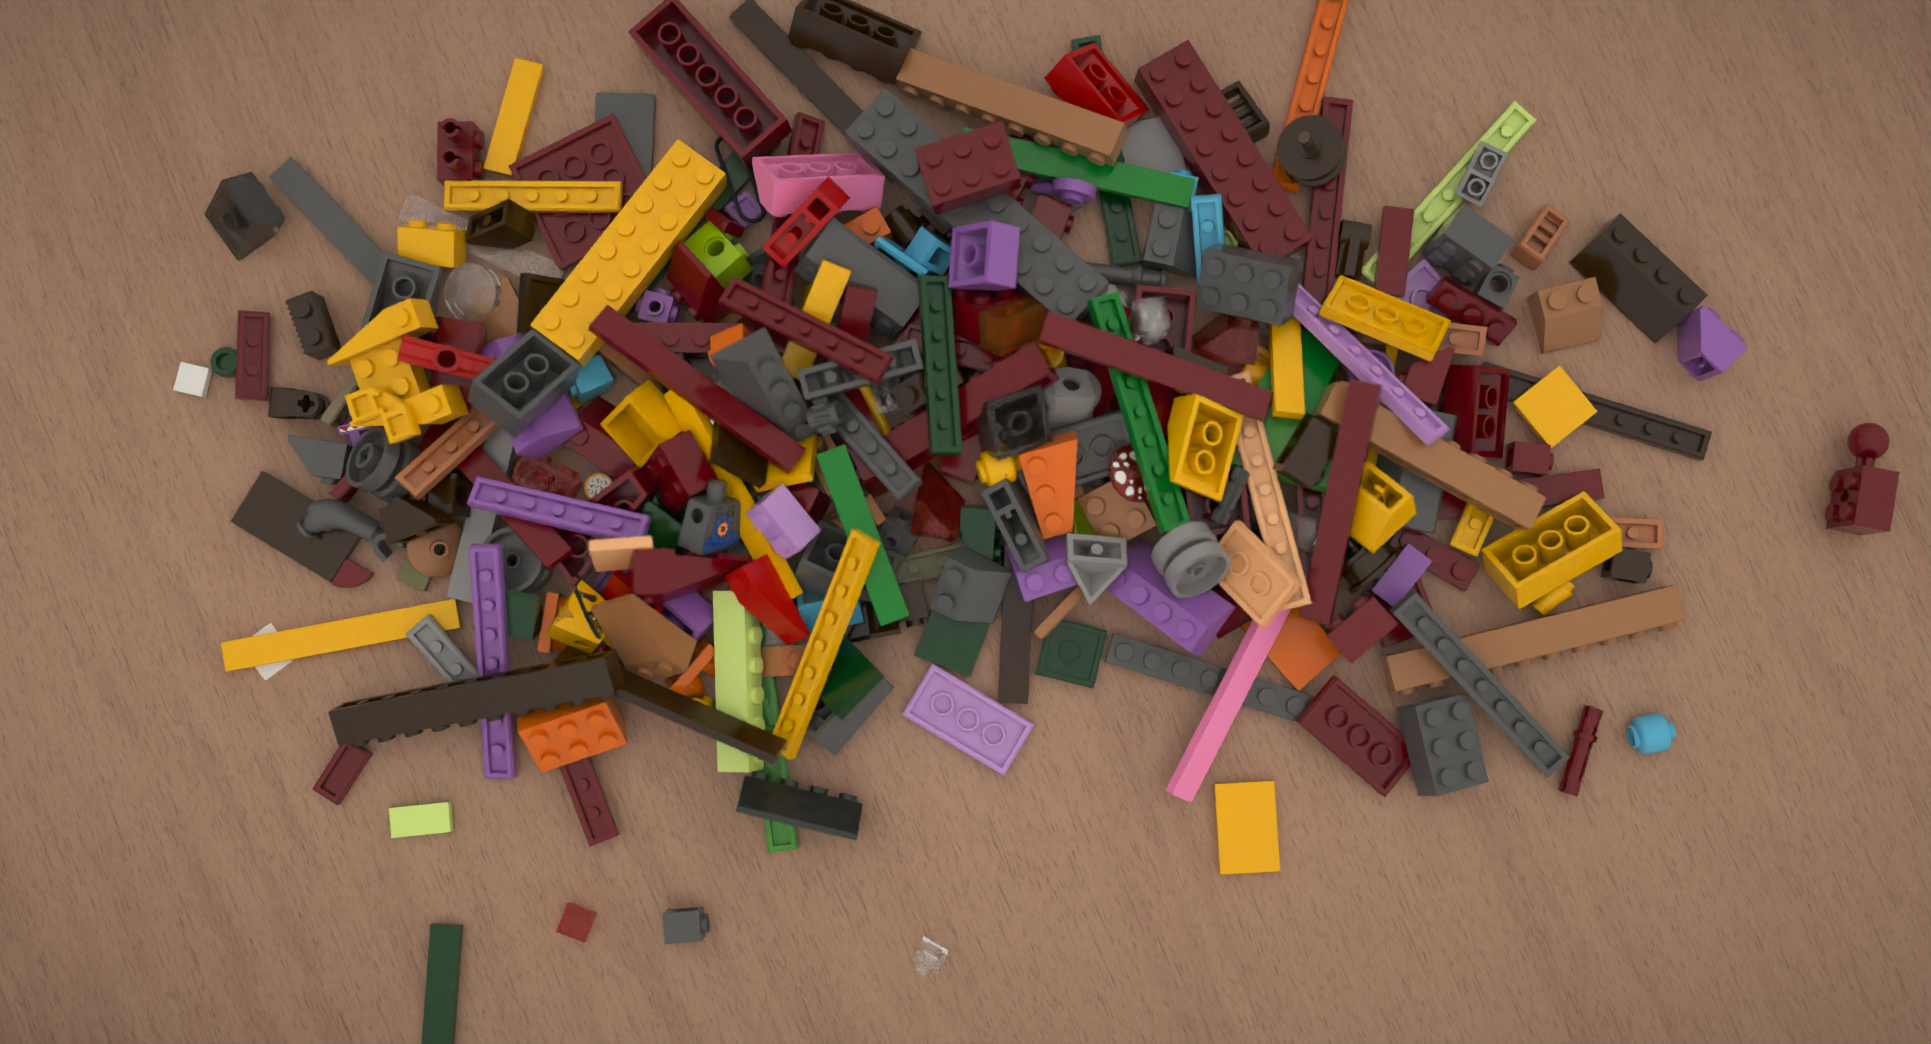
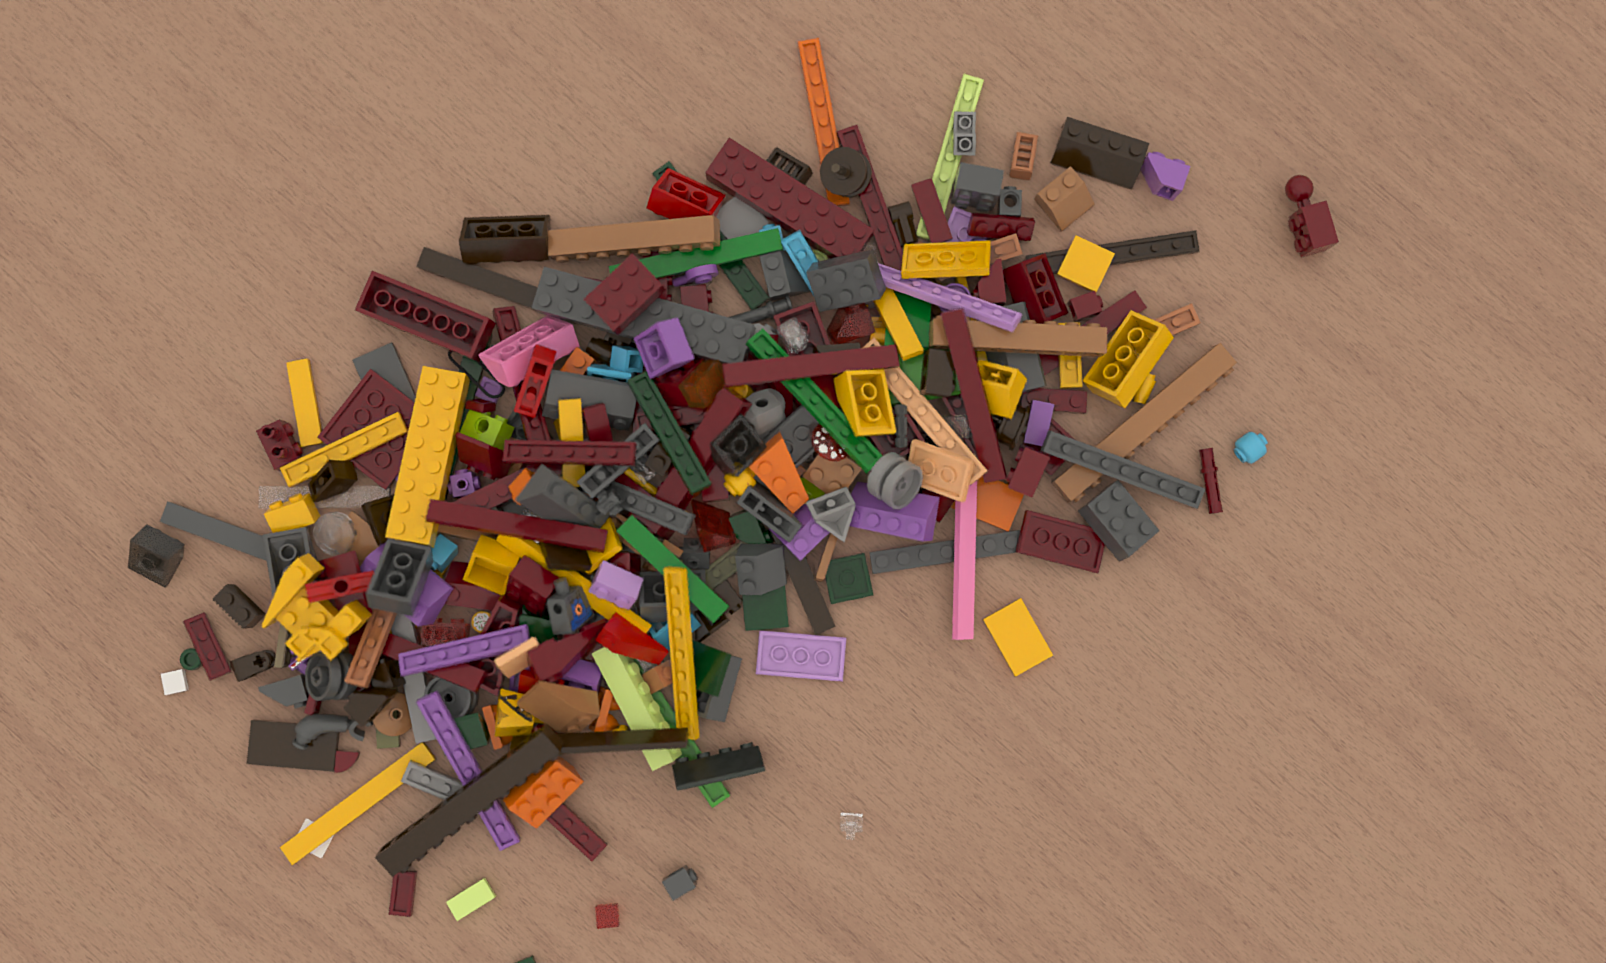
camera: 25 degrees left, 0 degrees up
dark brown brick [1600,548,1653,584] -> none

